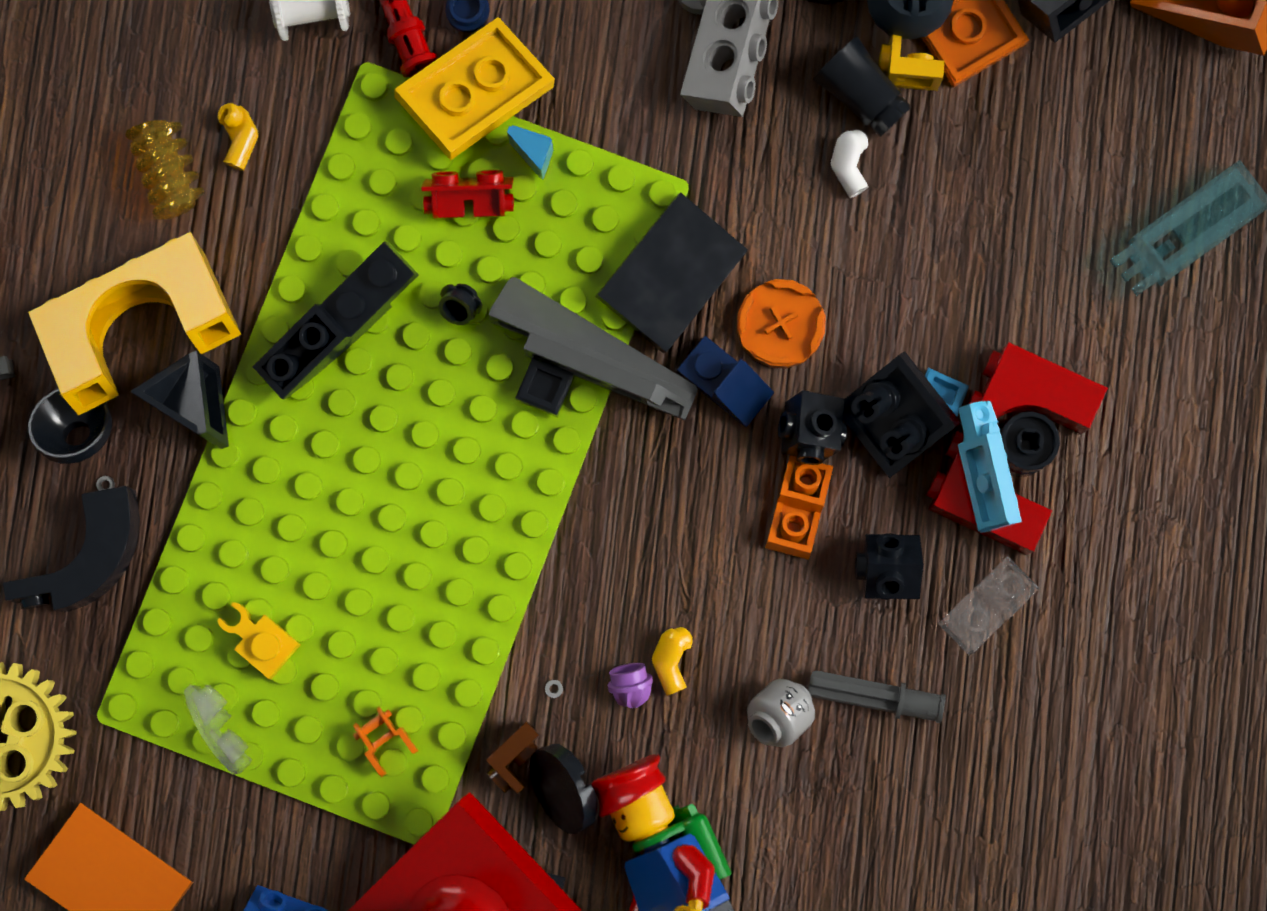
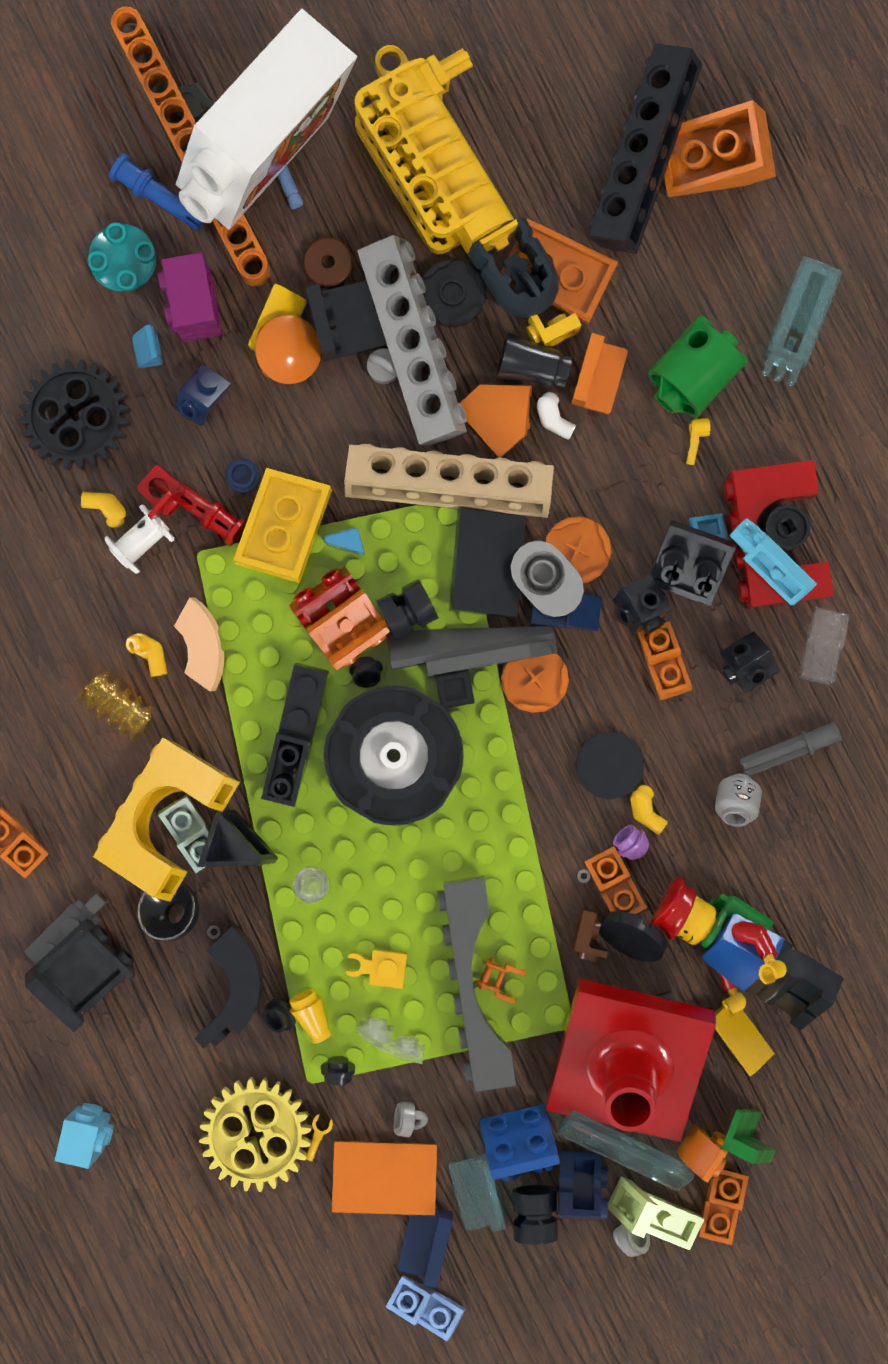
camera: 30 degrees left, 5 degrees up
none -> light aqua slope [158,794,210,873]
none -> light nougat tile [174,597,224,692]
none -> black plate [263,999,296,1033]
none -> yellow cone [289,989,331,1044]
none -> clear wheel [293,866,330,903]
none -> orange bracket [306,589,391,670]
none -> yellow hand [306,1114,333,1161]
none -> black plate [321,1056,355,1085]
none -> black piece [324,686,464,826]
none -> tan brick [345,444,554,518]
none -> black wheel [376,579,439,640]
none -> light grey tile [393,1101,428,1137]
none -> dark grey arch [437,876,516,1092]
none -> orange slope [460,383,532,458]
none -> orange tile [501,653,569,713]
none -> light grey piece [511,541,584,617]
none -> orange panel [571,333,628,415]
none -> black tile [575,731,644,800]
none -> orange slope [584,846,647,915]
none -> green cylinder [648,315,748,418]
none -> yellow hand [686,418,710,465]

